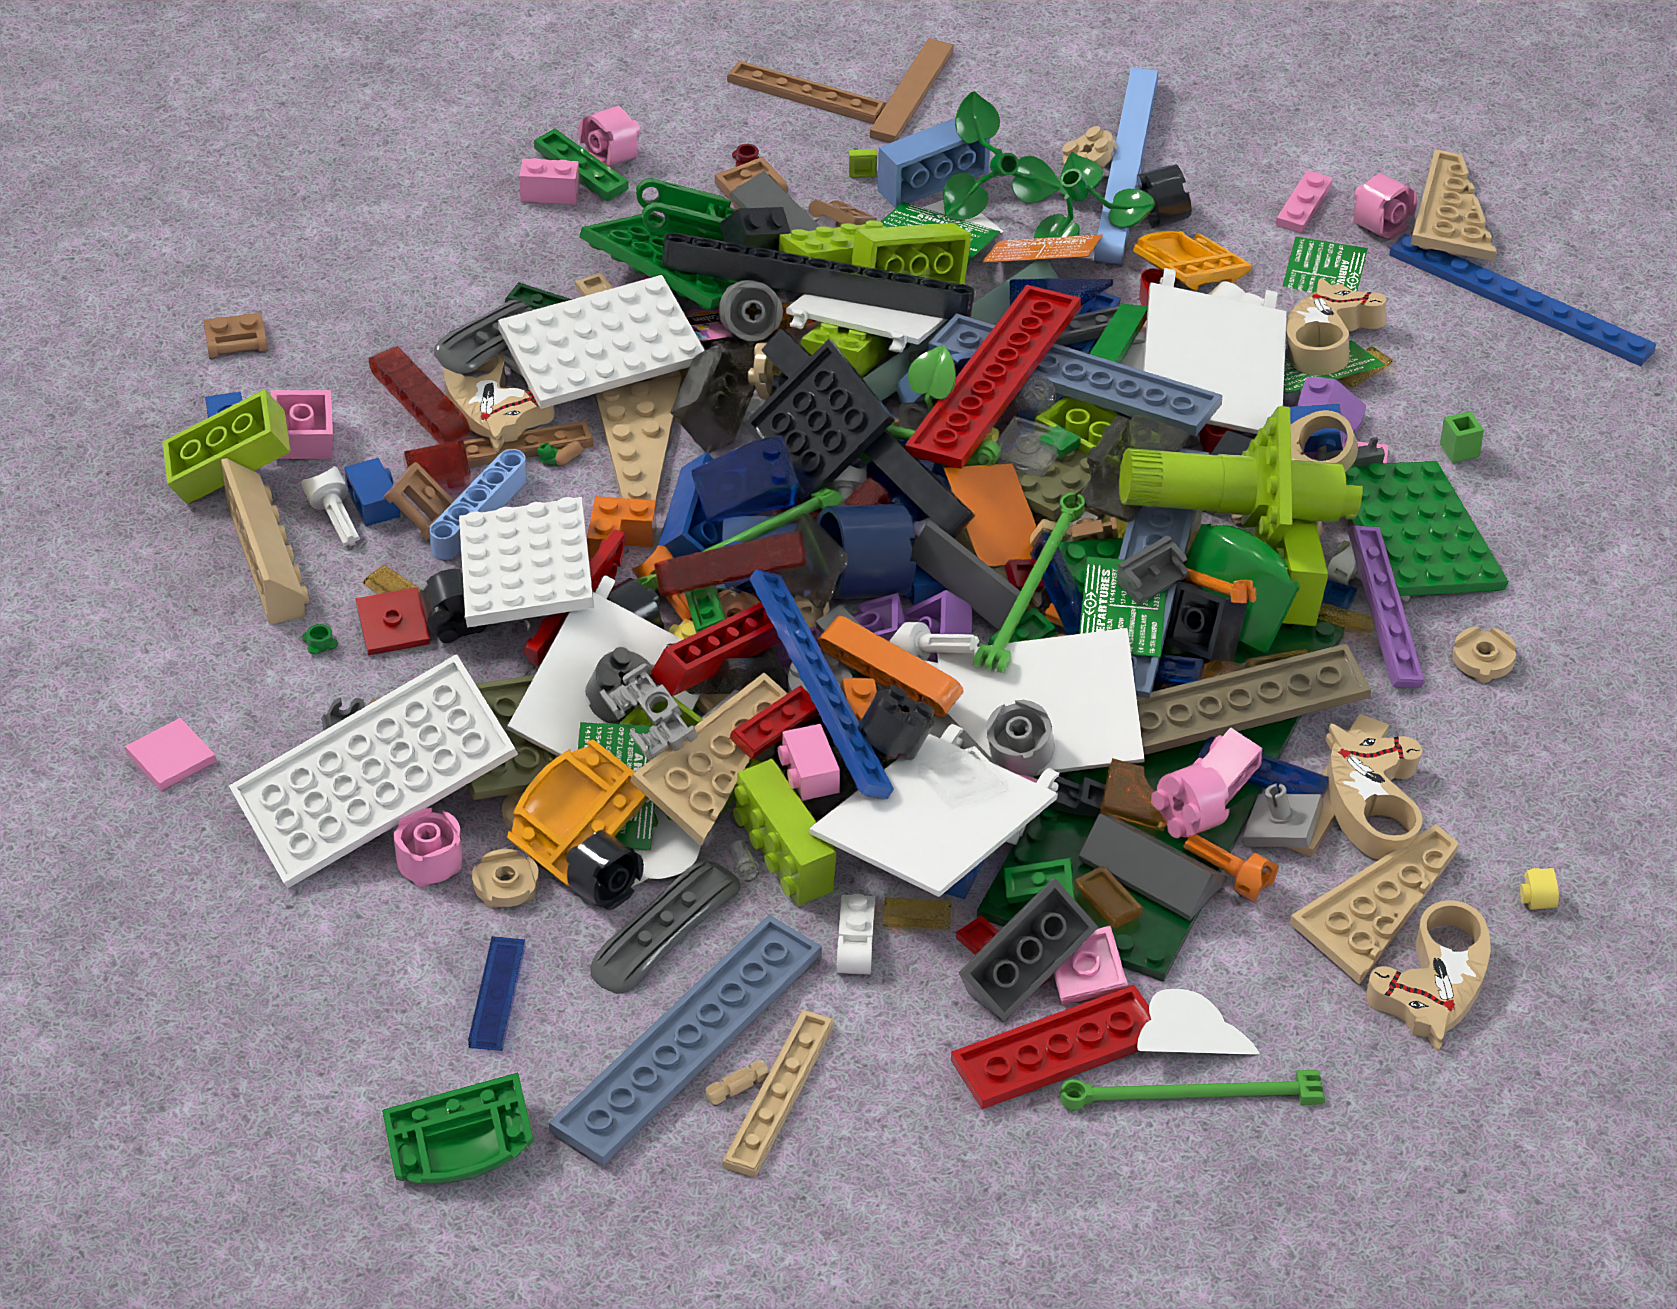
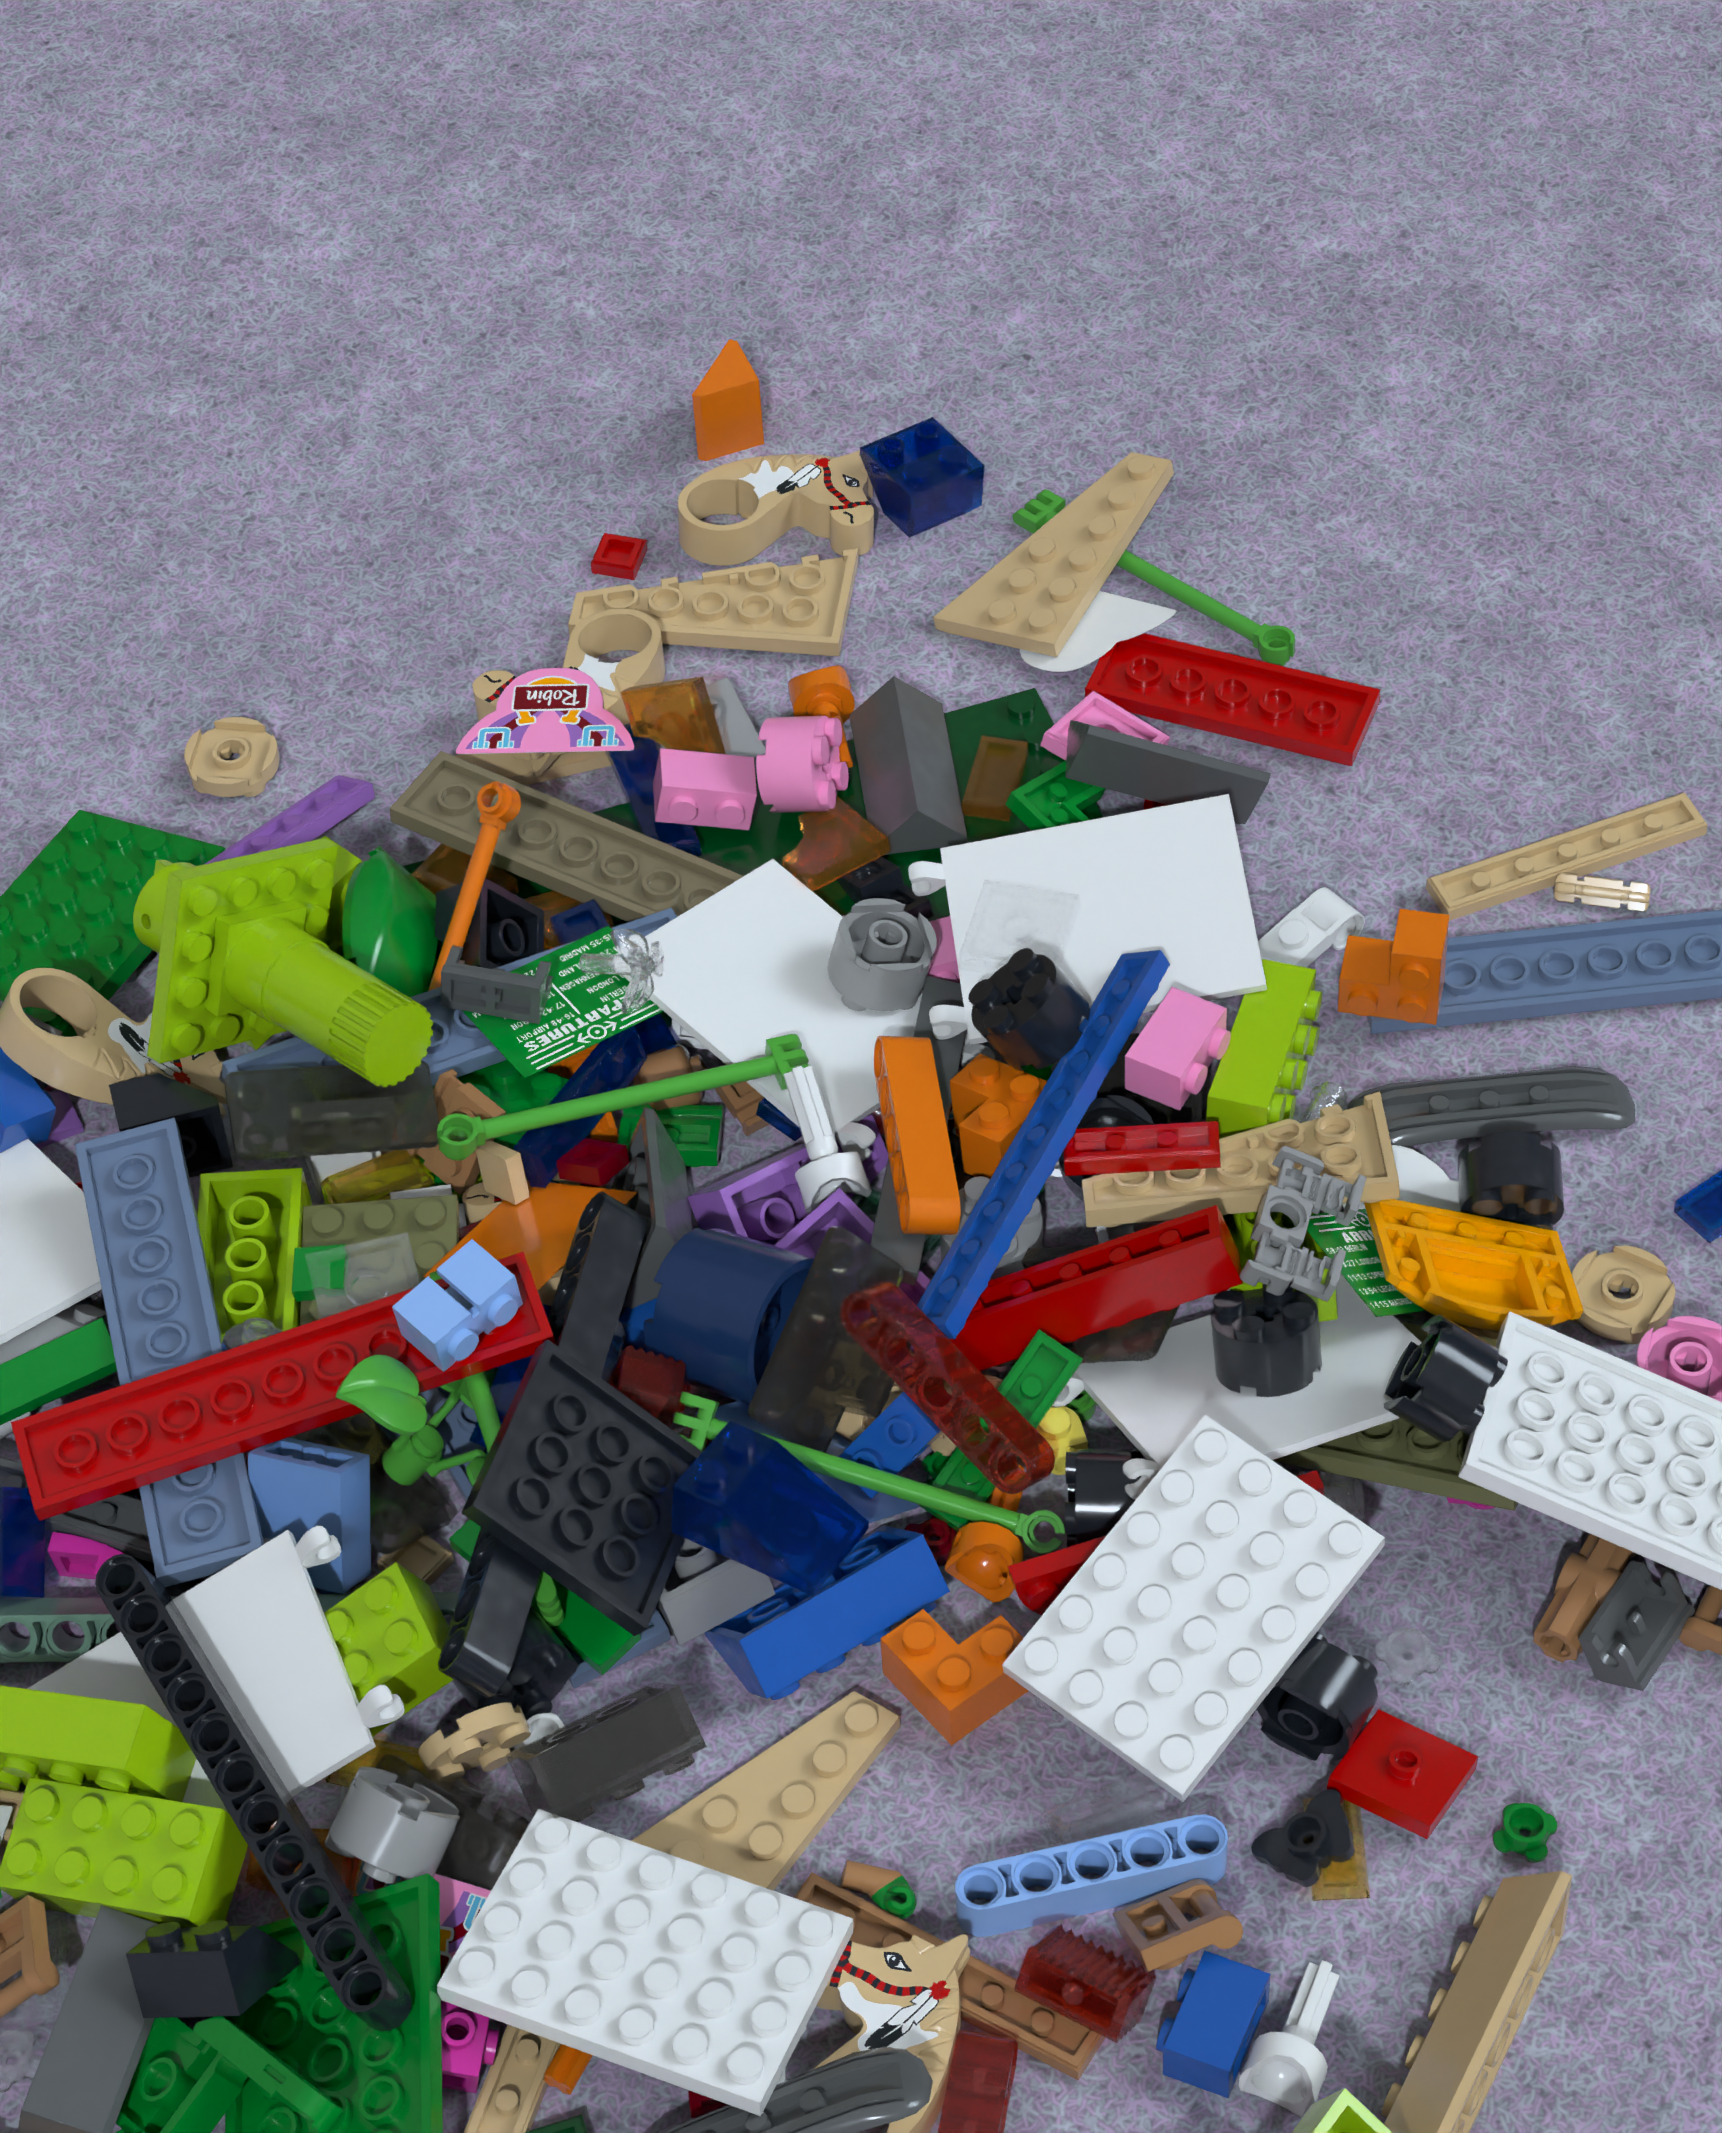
camera: 130 degrees left, 5 degrees up
light yellow plate [1520,868,1559,910] -> none
none -> light blue piece [392,1239,523,1372]
none -> sticker [456,668,634,754]
none -> clear plant [579,929,665,1014]
none -> red tile [591,533,648,580]
none -> clear orange tile [620,676,726,754]
none -> orange slope [692,339,764,461]
none -> clear blue slope [860,417,985,538]
none -> tan wing [933,452,1174,657]
none -> black animal [1251,1789,1355,1887]
none -> orange brick [1338,909,1449,1025]
none -> black brick [1383,1314,1508,1442]

